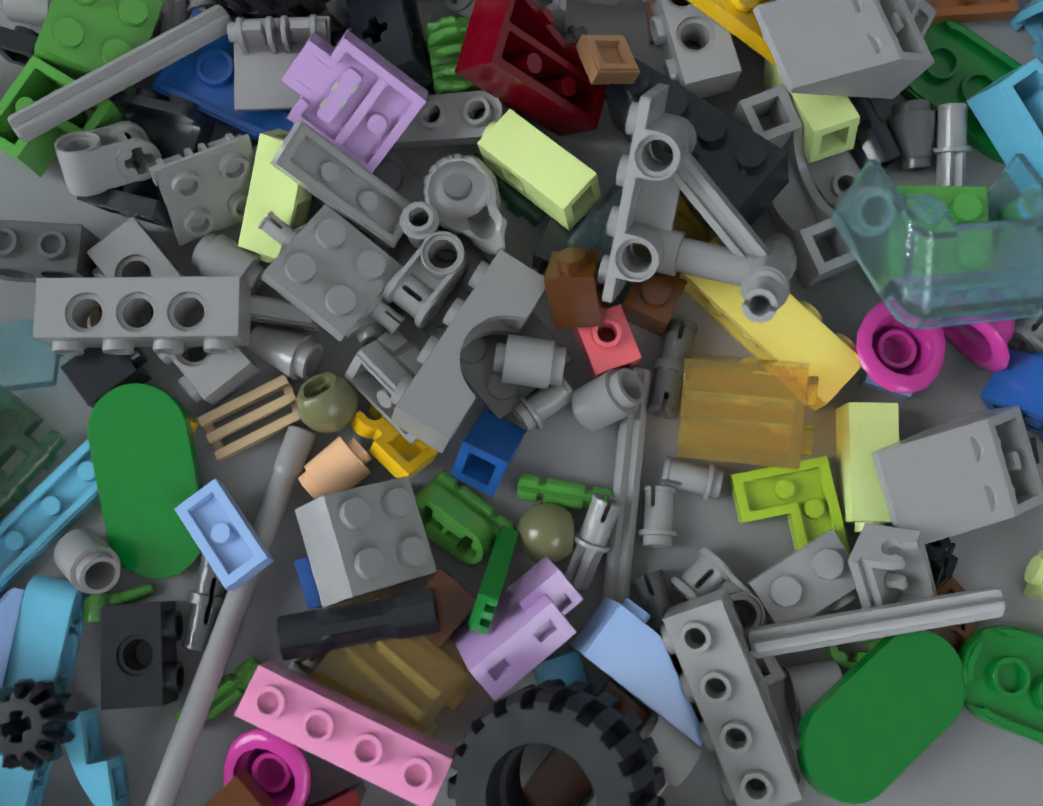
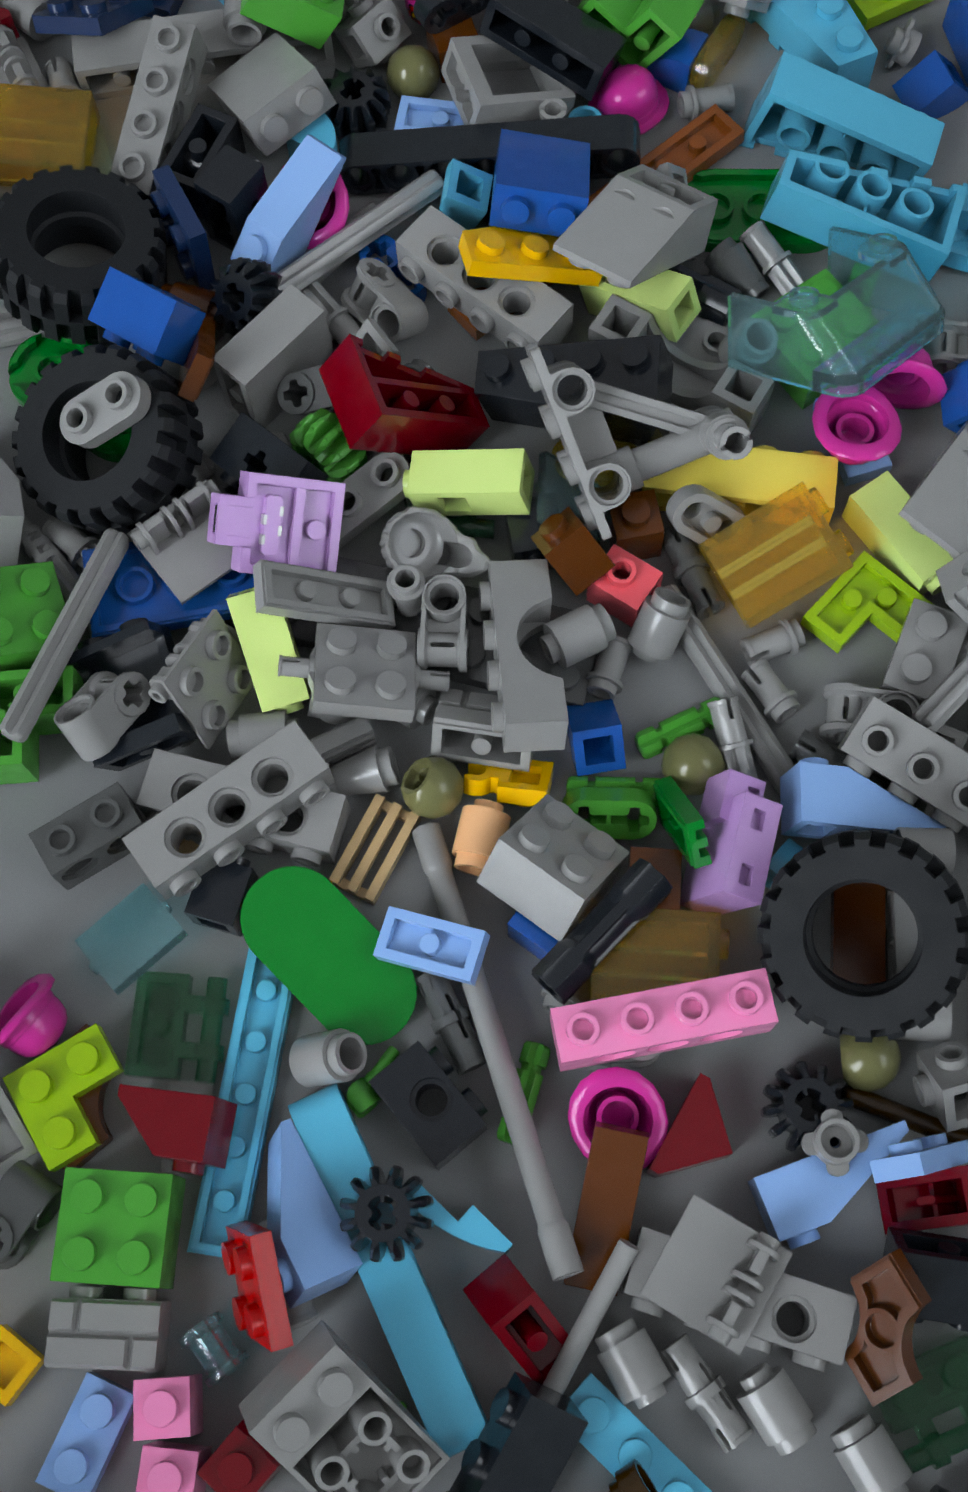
camera: 30 degrees left, 10 degrees down
medium nougat tile [576,35,640,85] -> none
none -> light grey plate [666,484,751,554]

